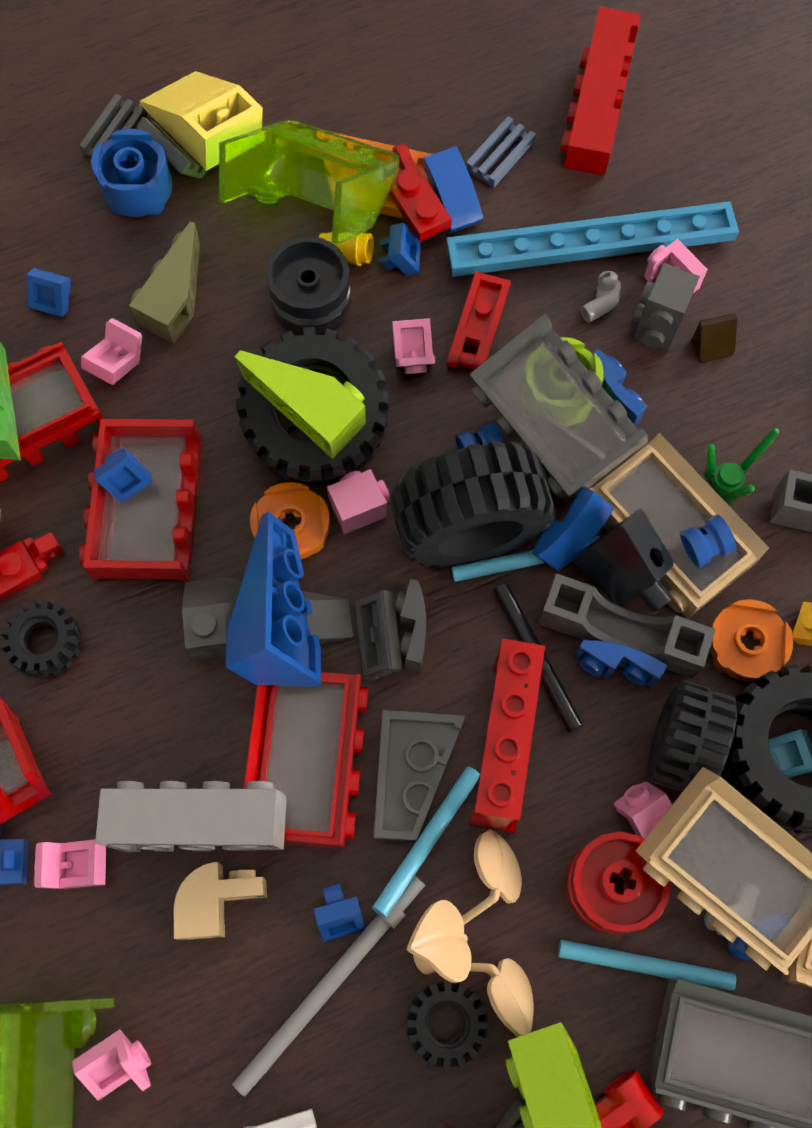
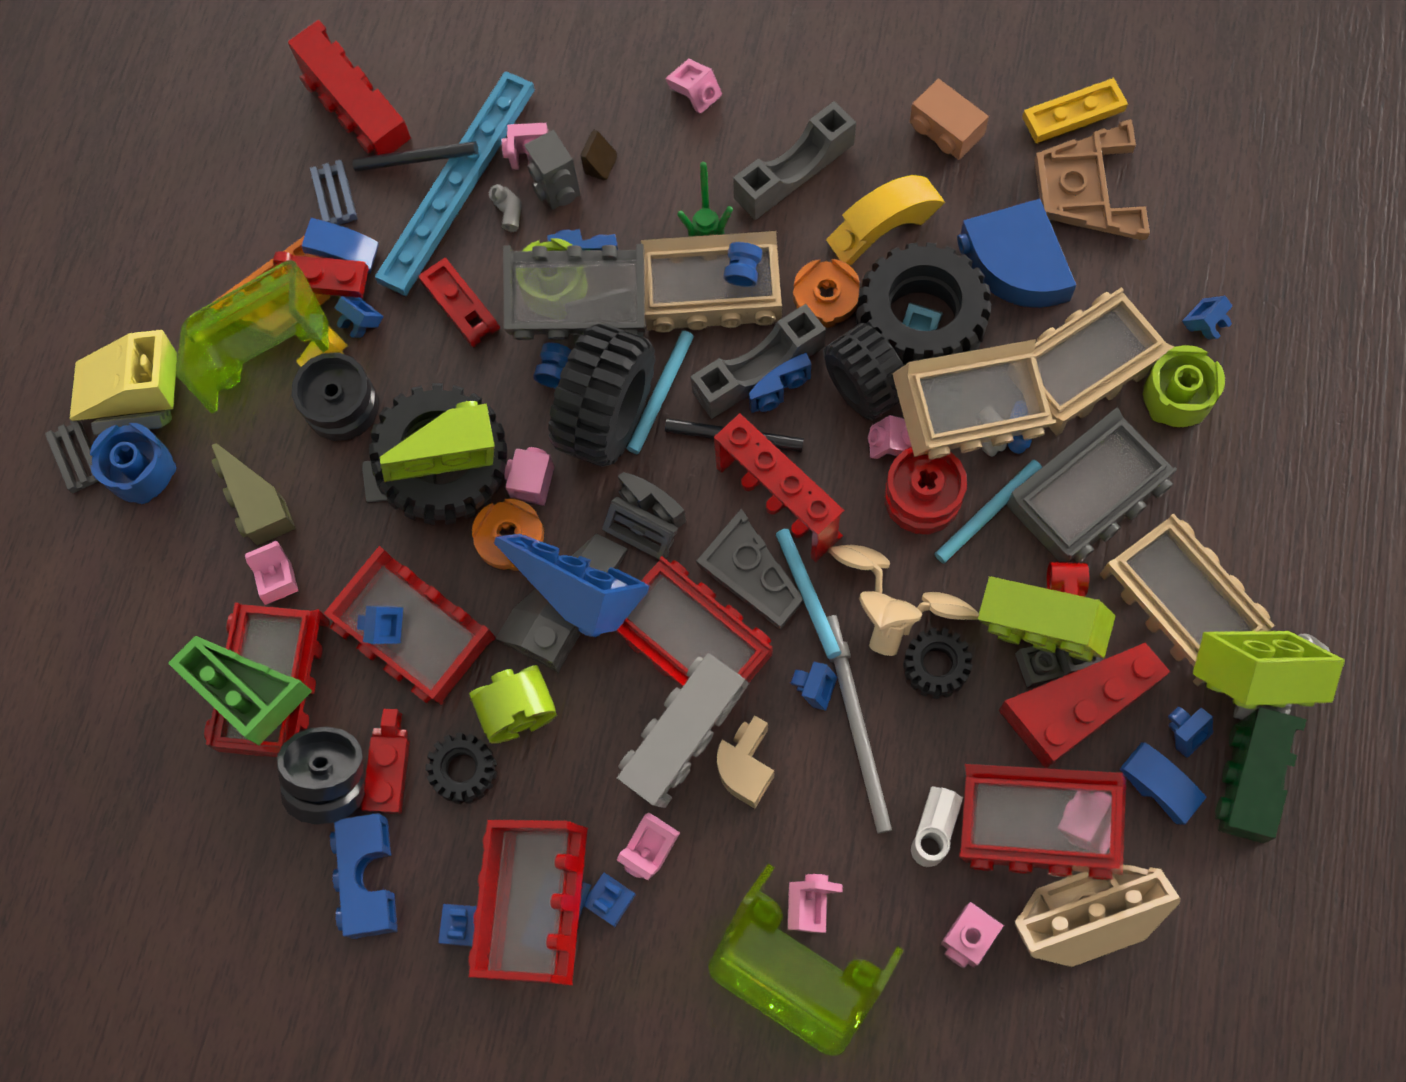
camera: 45 degrees left, 0 degrees up
blue tile [26,268,71,317] -> none
bright pink bracket [392,318,435,374] -> none
blue slope [532,487,614,571] -> none
black torso [572,508,674,612] -> none
none -> black bar [352,141,479,172]
none -> lime brick [469,665,557,744]

